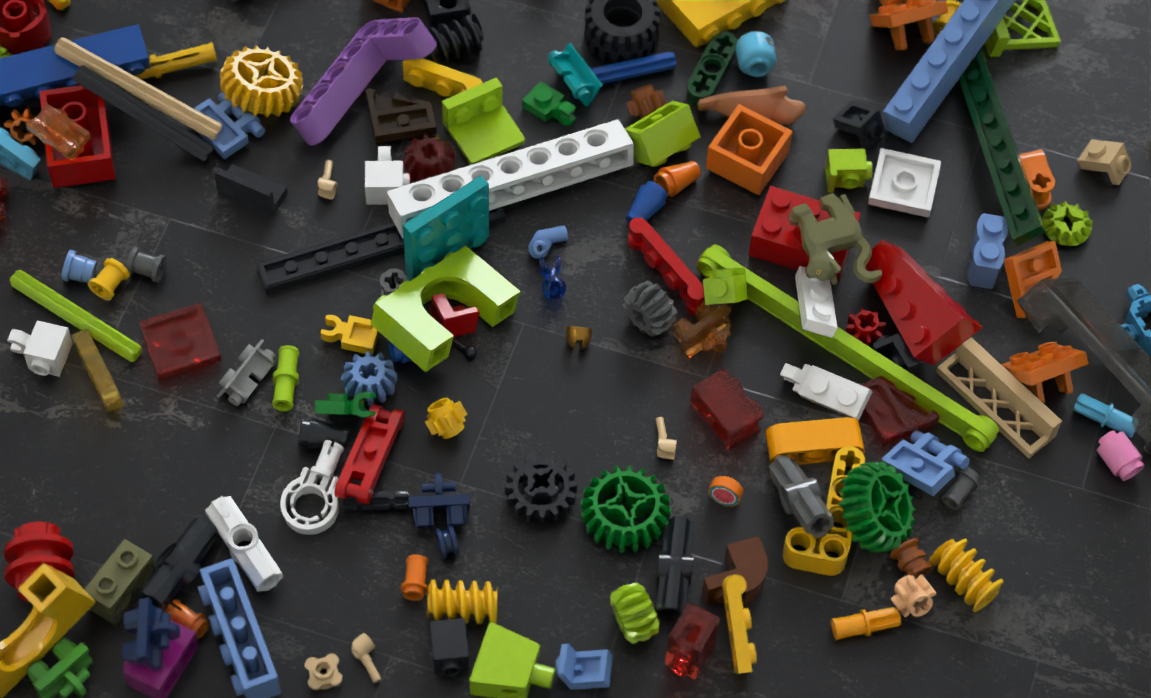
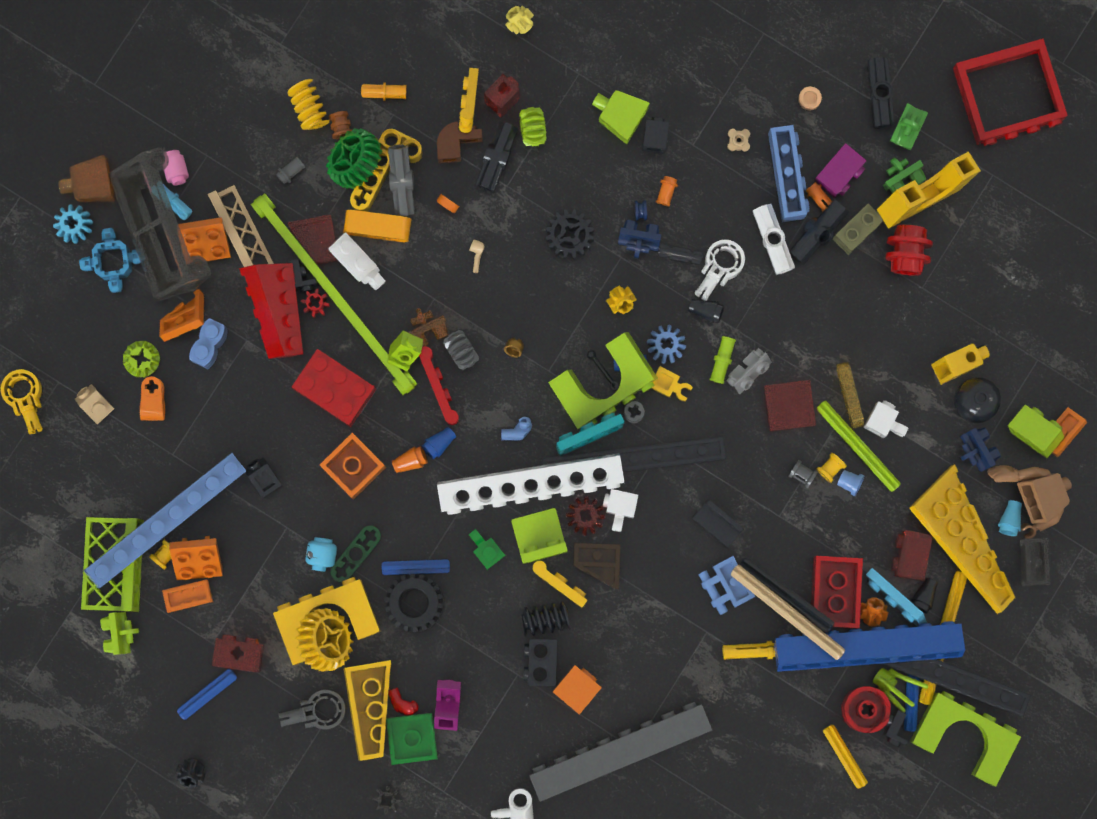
camera: 165 degrees left, 25 degrees up
clear orange hips [26,104,91,160] -> none
dark blue hips [122,598,180,671] -> none
yellow gear [220,46,303,118] -> none
medium lavender beam [290,17,437,145] -> none
green plate [315,392,376,417] -> none
tan hand [318,160,338,200] -> none
red plate [335,404,405,504] -> none
tan hand [351,633,382,683] -> none
yellow piece [427,579,498,625] -> none
red panel [428,293,480,337] -> none
clear blue arm [539,255,567,300] -> none
teal hinge [548,43,603,107] -> none
medium blue bracket [556,644,613,690] -> none
green gear [580,465,671,554] -> none
lime brick [625,101,701,167] -> none
dark orange gear [626,85,667,120] -> none
clear red brick [690,368,763,450] -> none
nougat animal [697,86,806,126] -> none
olive animal [788,193,882,285] -> none
white plate [795,266,838,338] -> none
lime brick [825,149,872,193] -> none
white plate [868,148,941,218] -> none
medium blue plate [881,430,970,496] -> none
light nougat gear [891,575,936,617] -> none
dark green plate [959,49,1046,246] -> none

